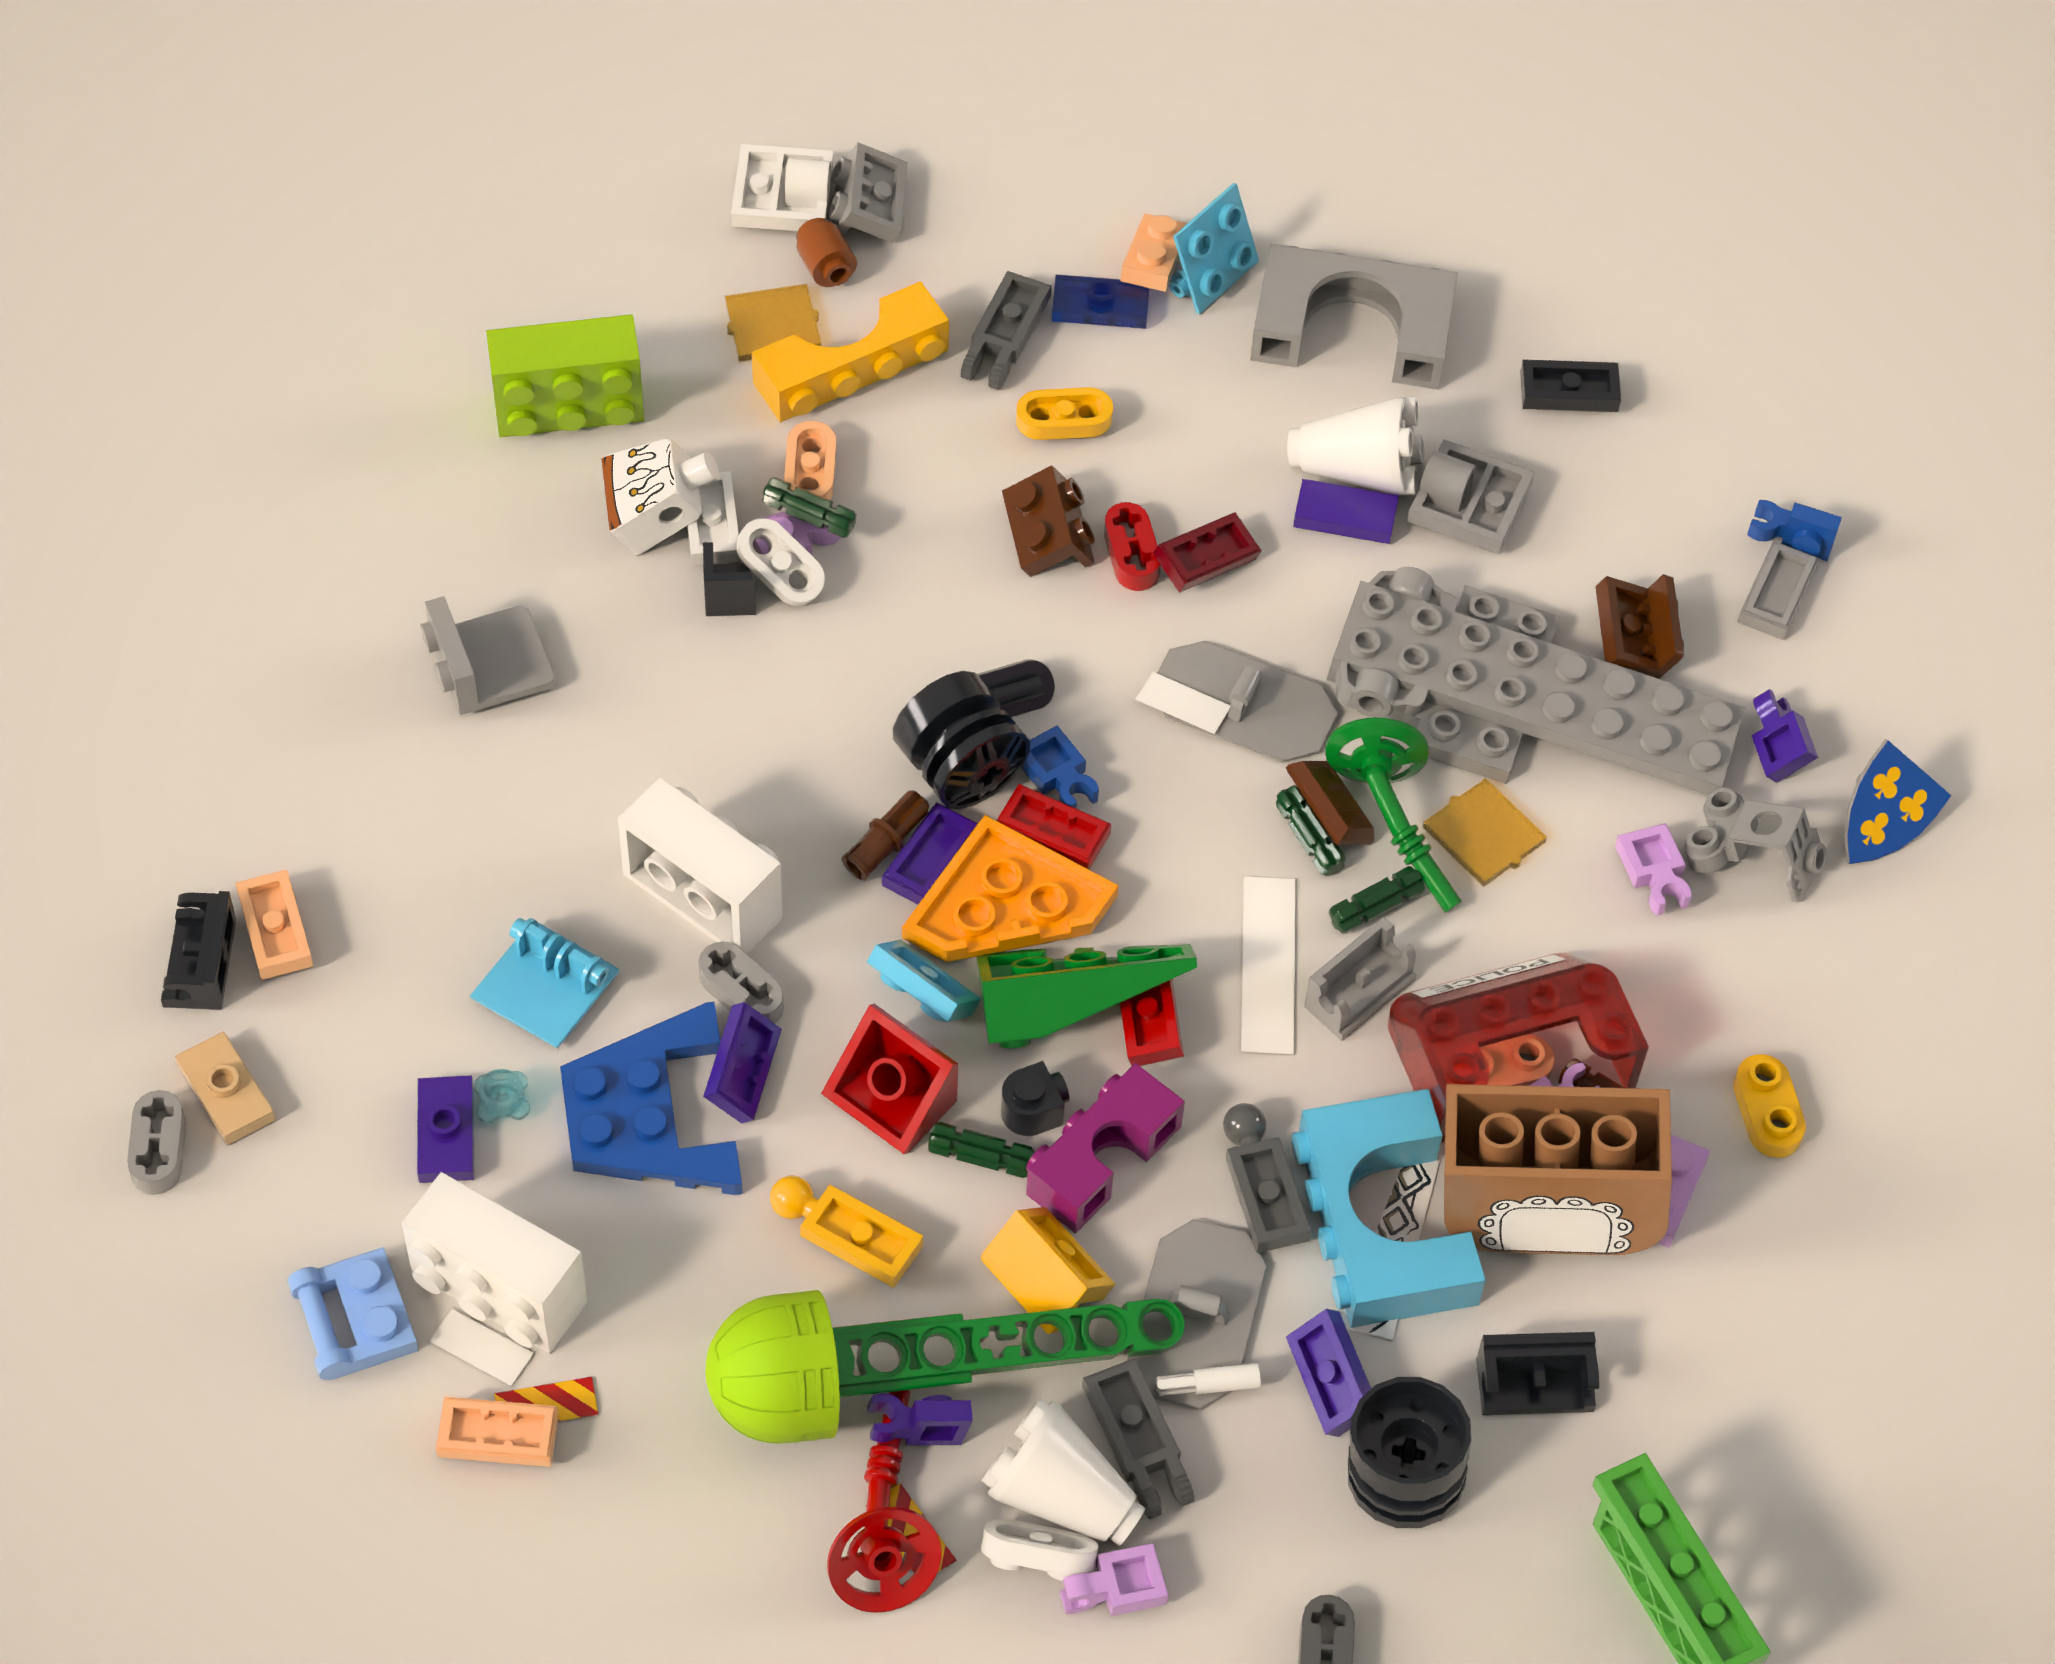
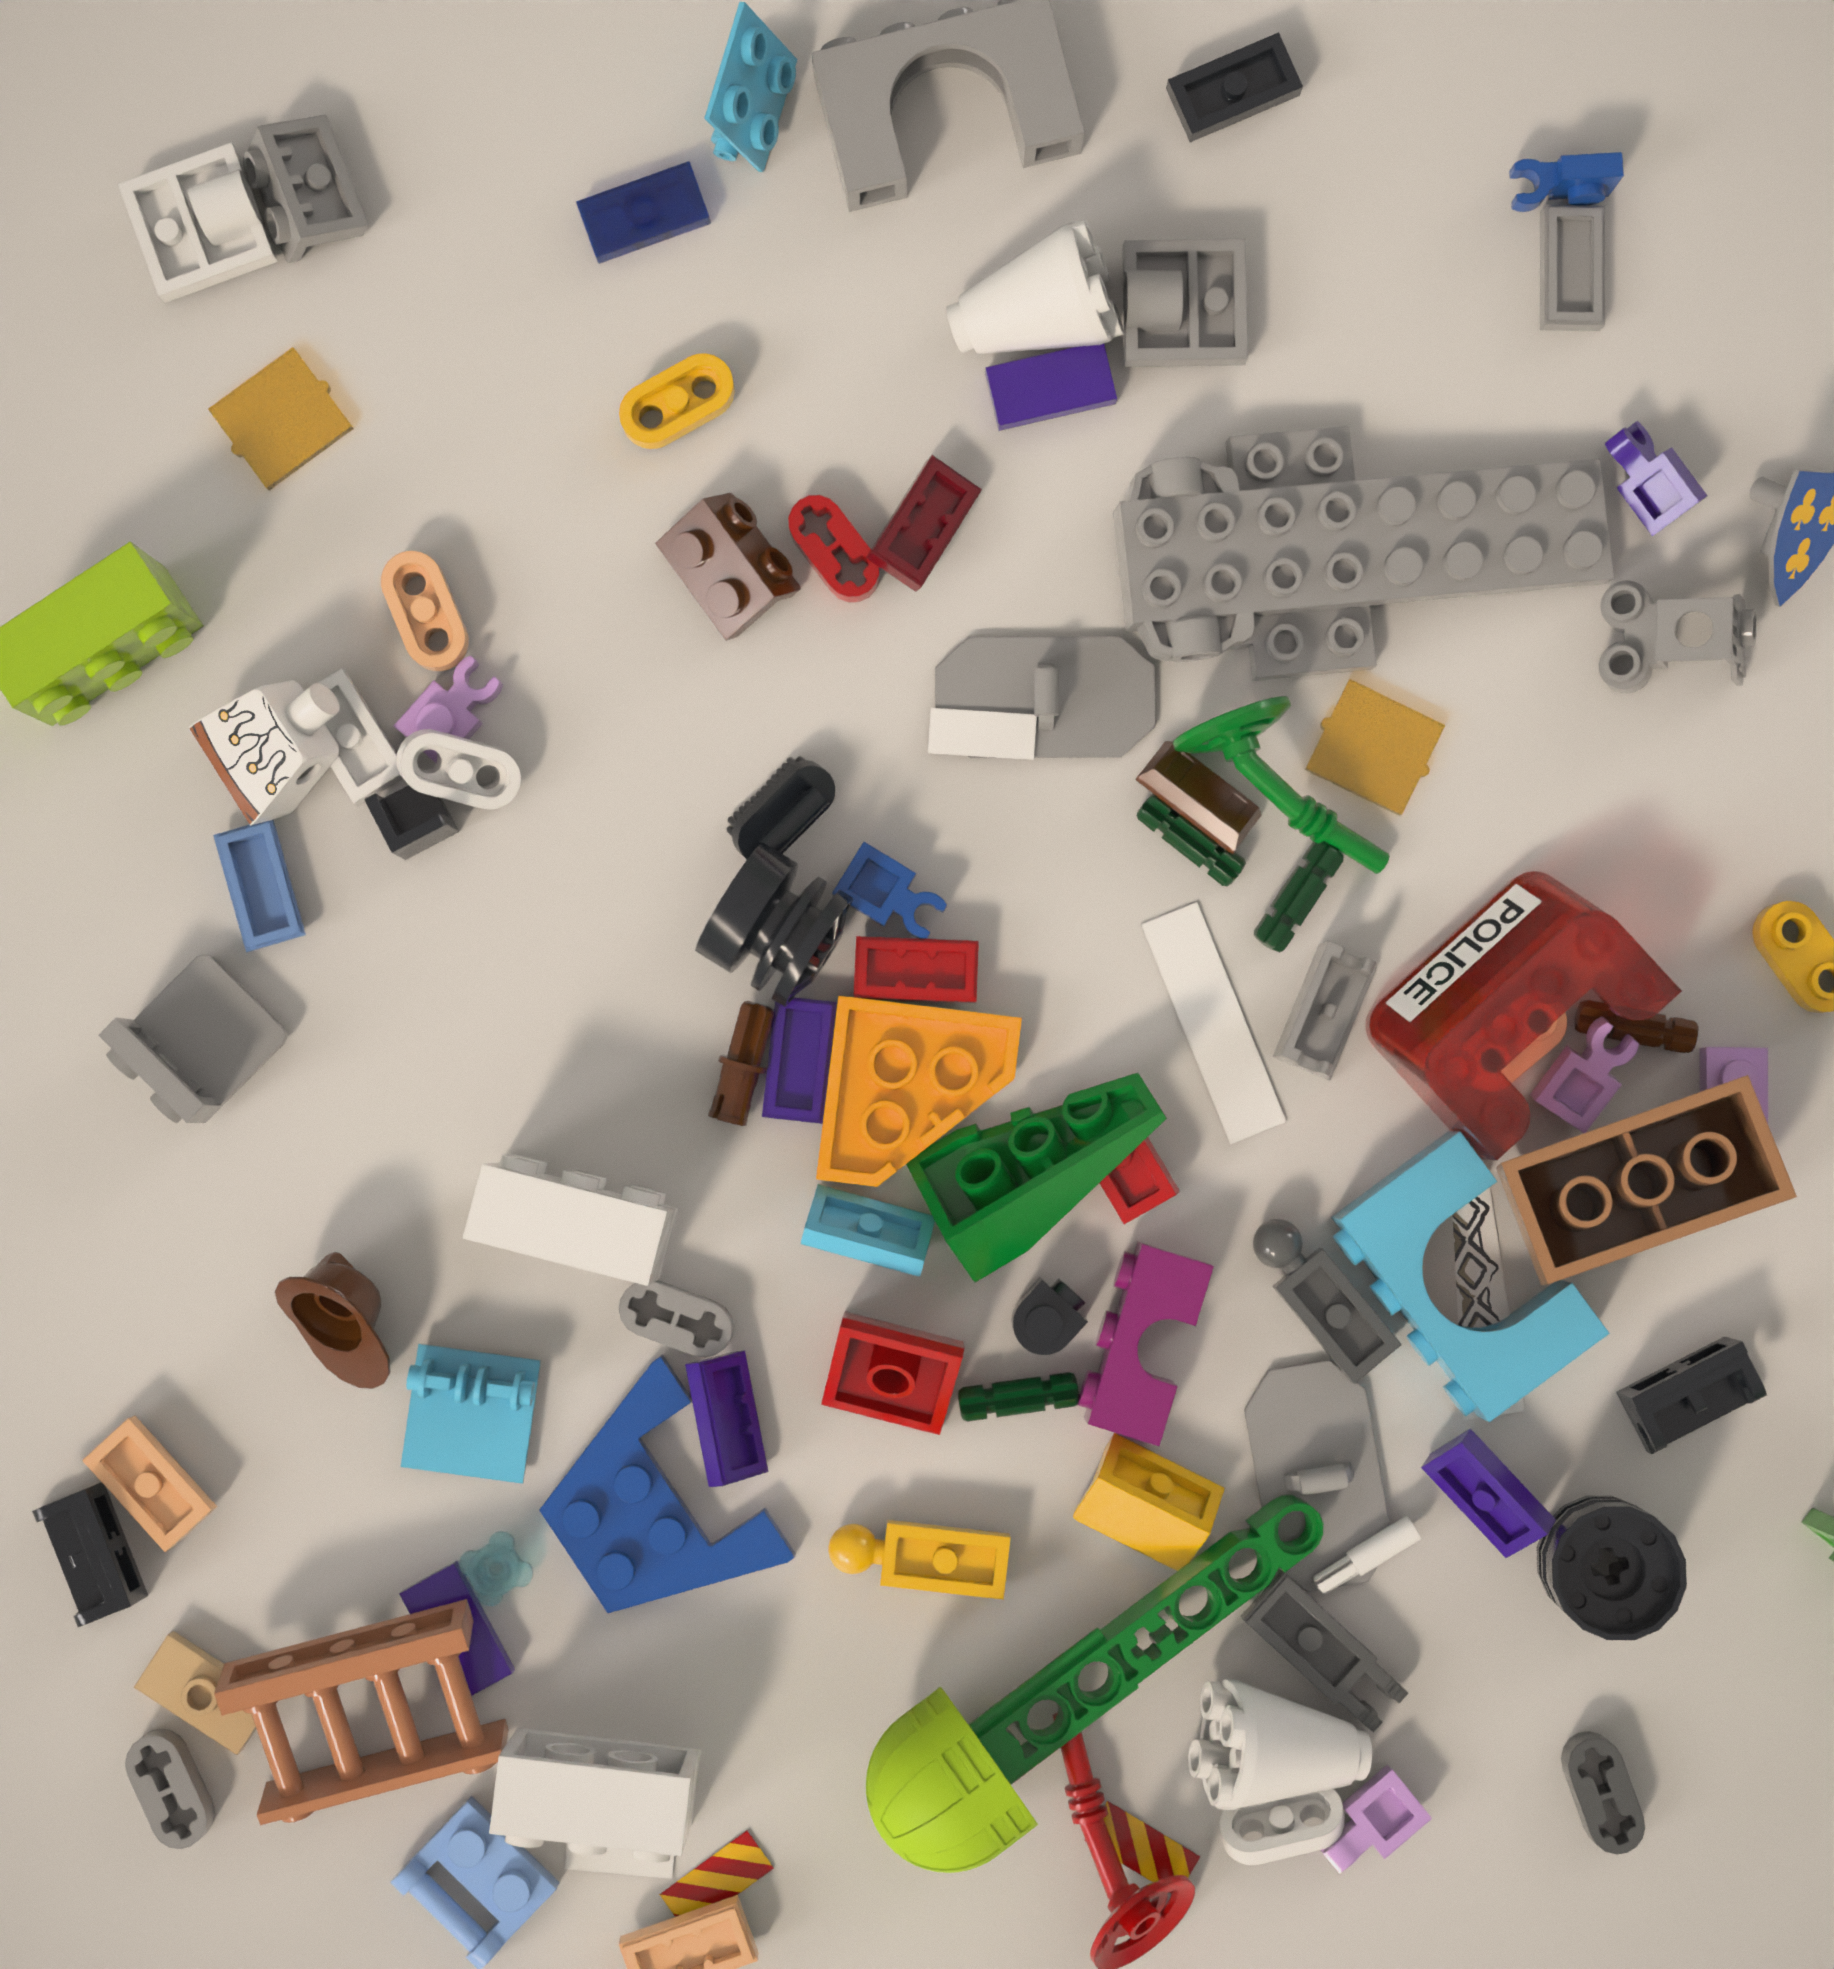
camera: 20 degrees left, 30 degrees up
yellow arch [752,281,949,423] -> none
dark green axle [762,477,857,538] -> none
dark orange brick [796,218,857,287] -> none
dark purple plate [867,1393,973,1446] -> none
dark grey hinge [960,271,1052,390] -> none
light nougat plate [1120,213,1187,292] -> none
reddish brown bracket [1595,574,1684,679] -> none
lavender plate [1615,823,1691,916] -> none
none -> medium blue tile [213,819,306,952]
none -> nougat fence [214,1599,509,1826]
none -> reddish brown piece [274,1252,391,1389]

